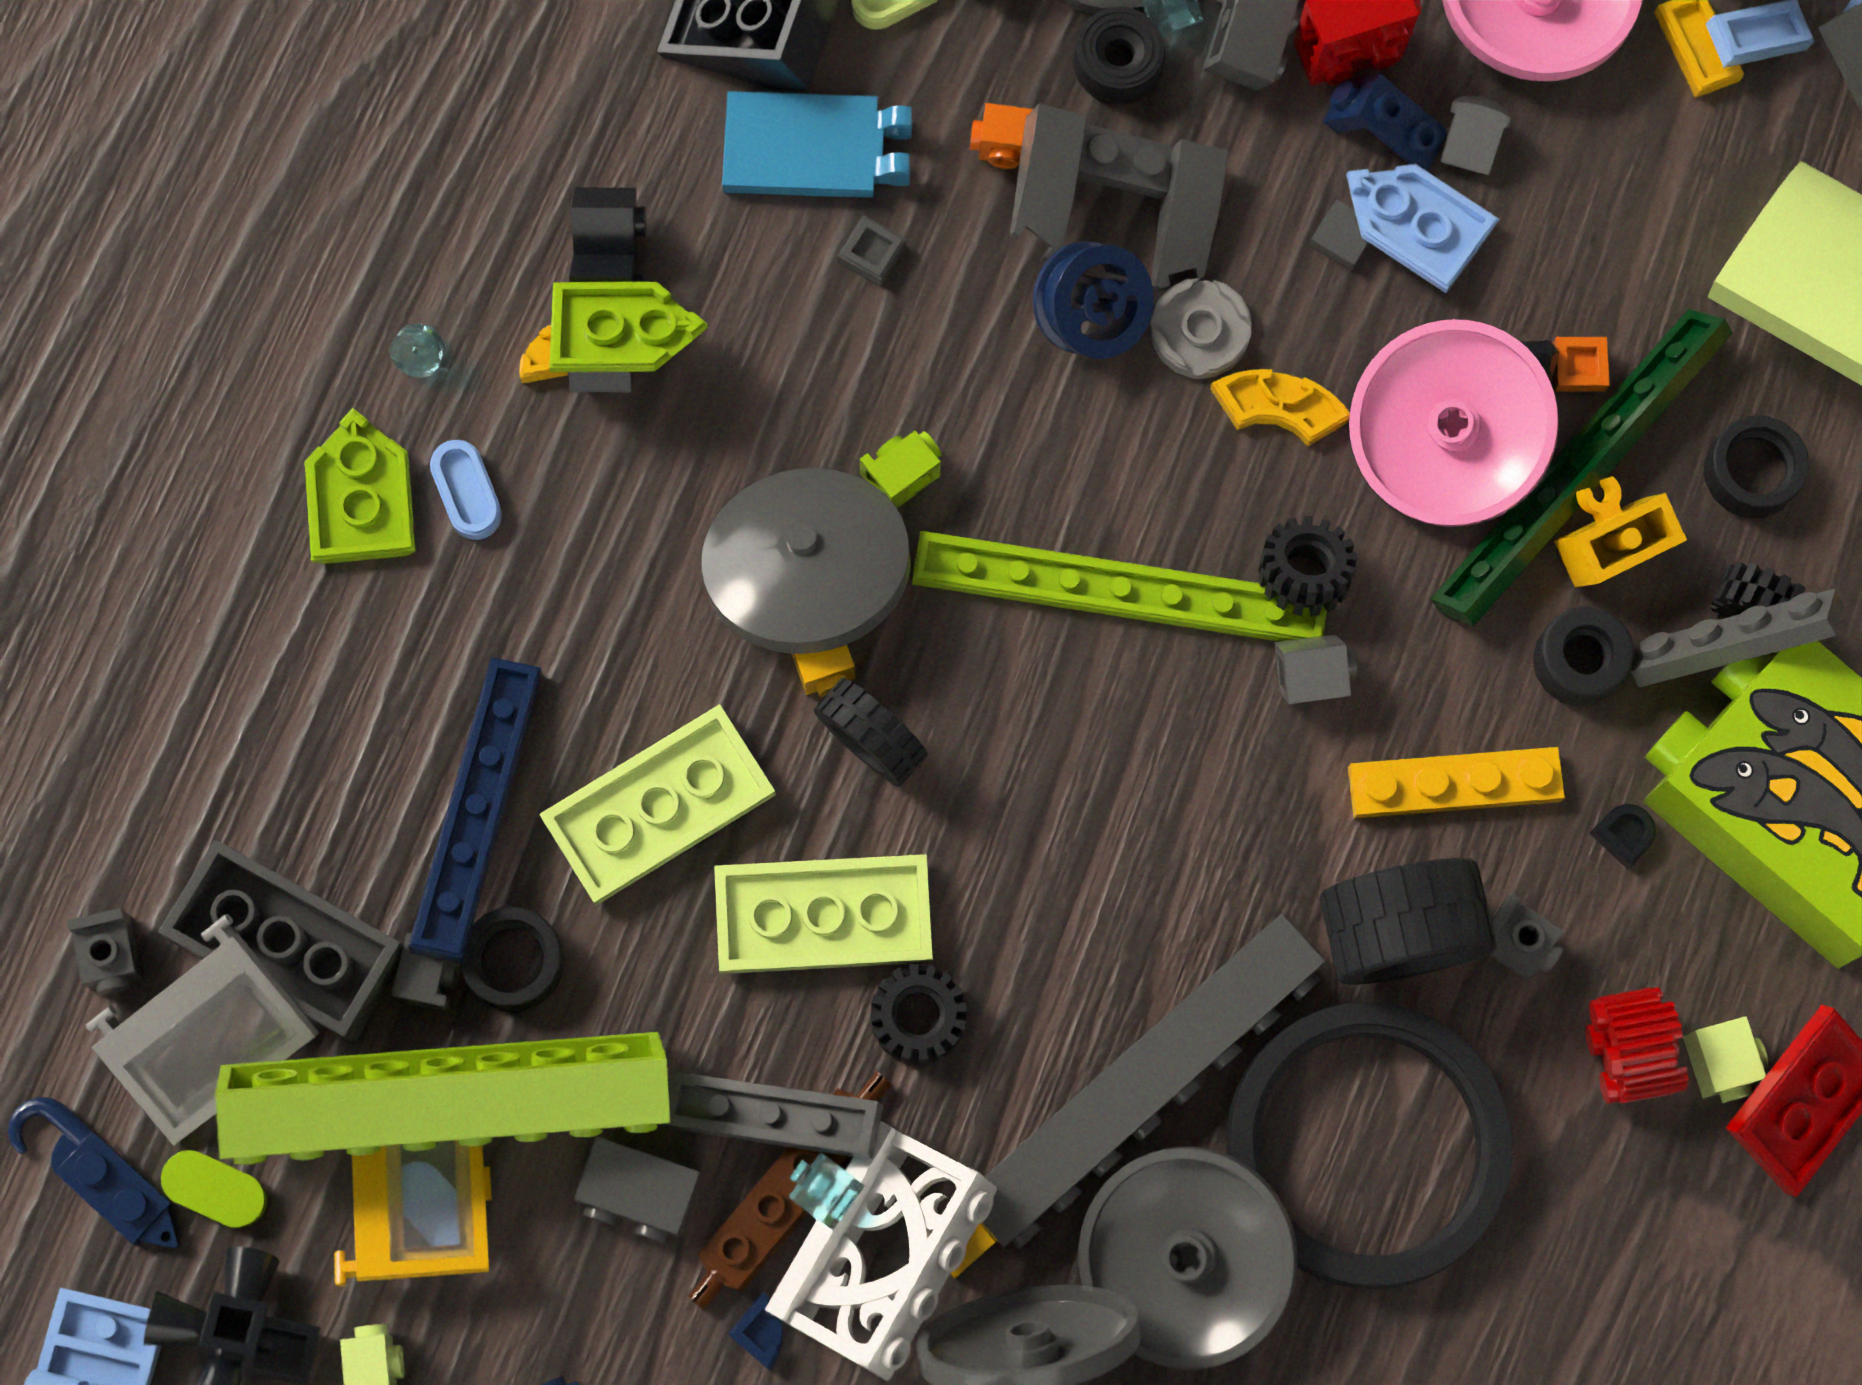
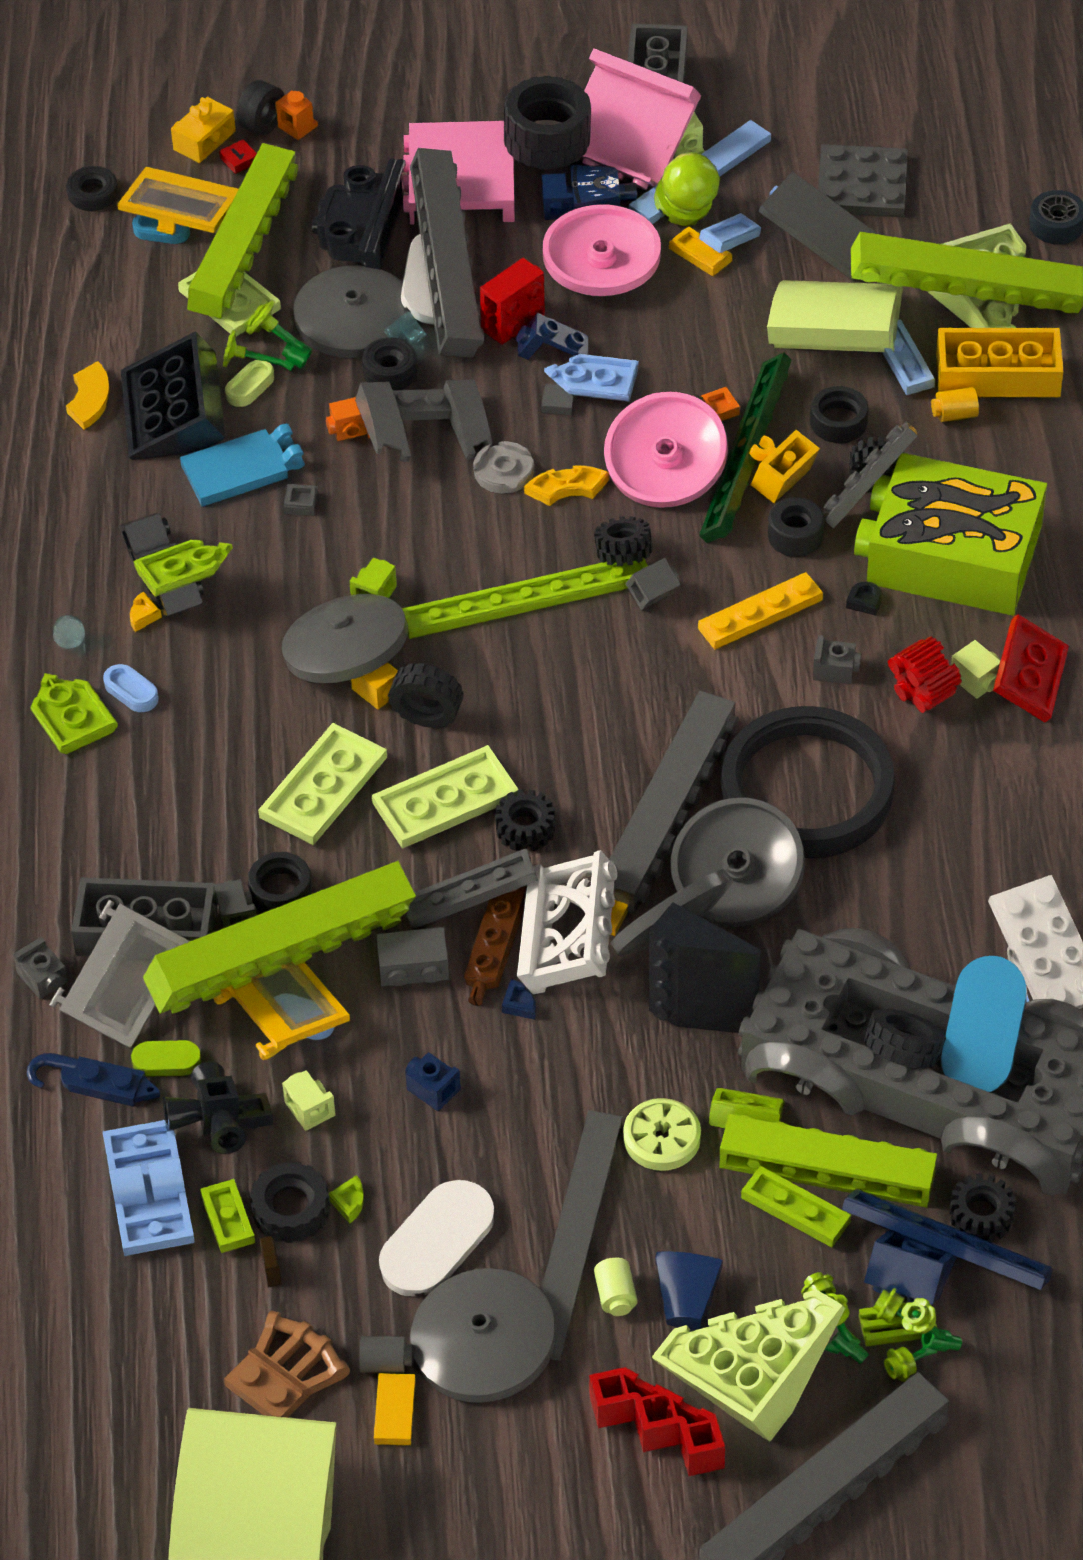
camera: 20 degrees left, 25 degrees down
dark blue tile [408,657,543,964] -> none
clear light blue tile [789,1152,865,1230] -> none
dark blue wheel [1033,241,1154,359] -> none
black tyre [1319,858,1497,985] -> none
dark grey tile [1440,96,1513,175] -> none

